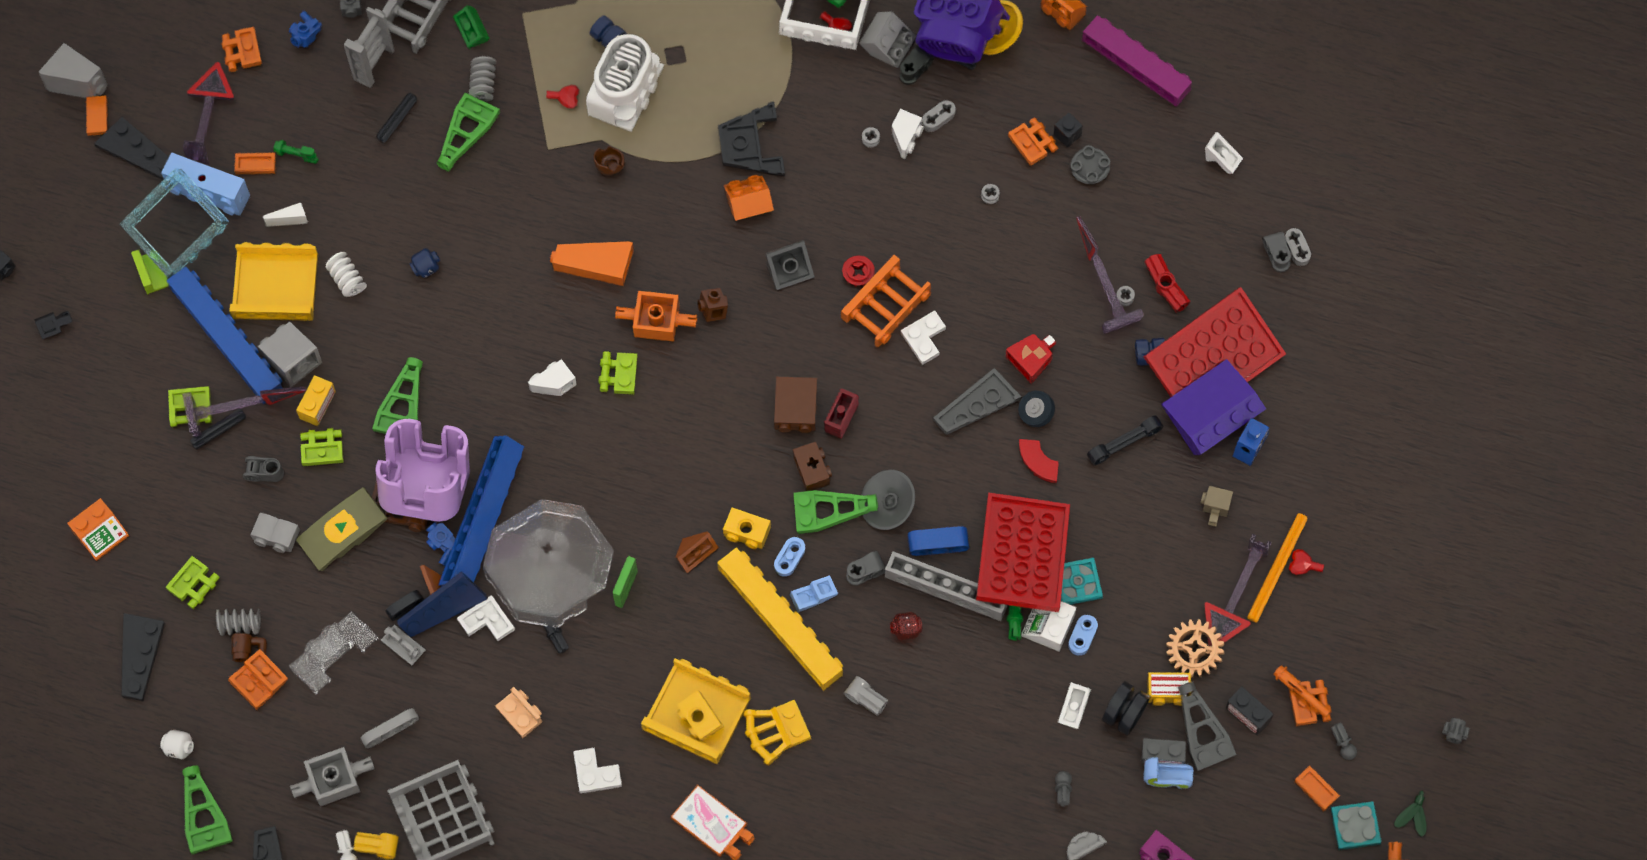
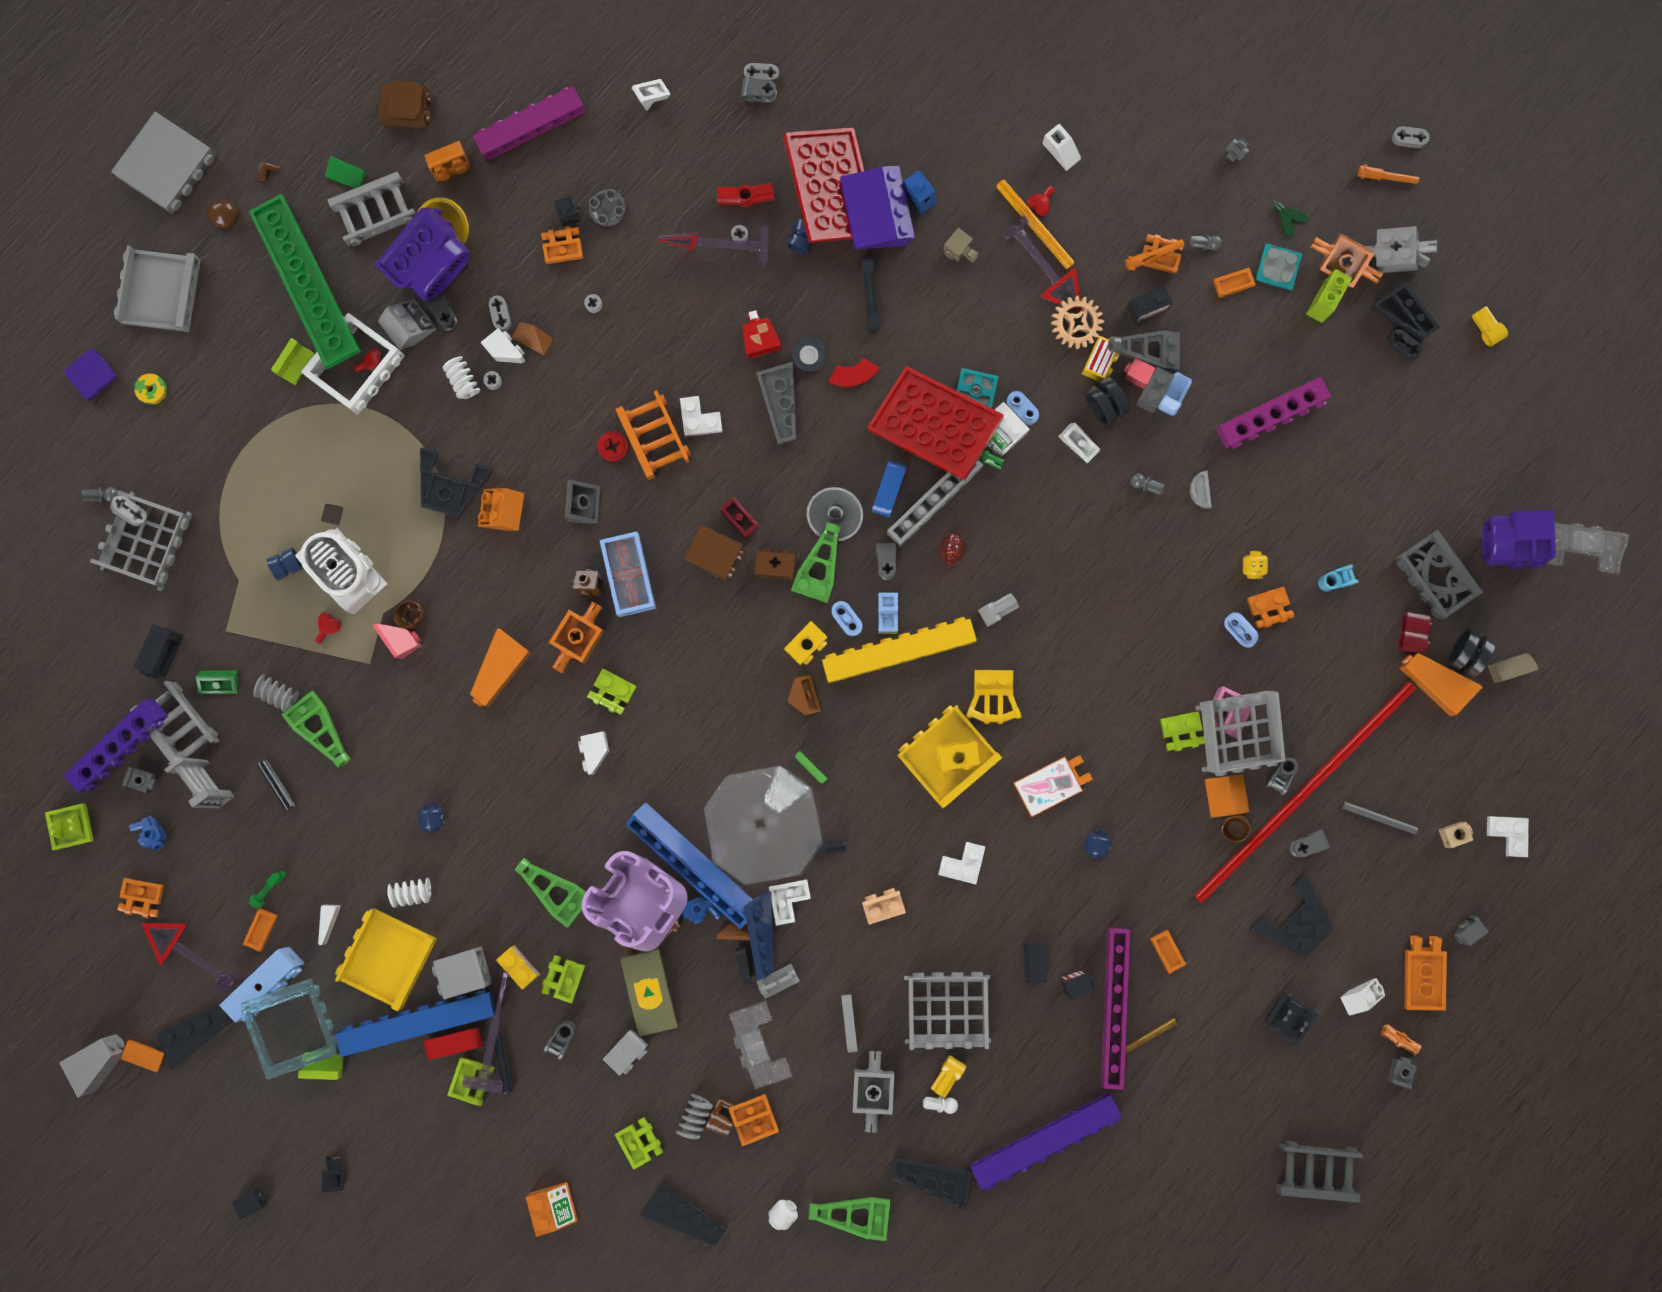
camera: 70 degrees left, 15 degrees up
none -> coral slope [372,623,421,659]
none -> red beam [424,1027,483,1060]
none -> white piece [443,356,481,399]
none -> dark orange slope [512,322,554,356]
none -> clear brick [600,532,656,617]
none -> white slope [1042,124,1081,171]
none -> coral brick [1124,358,1156,389]

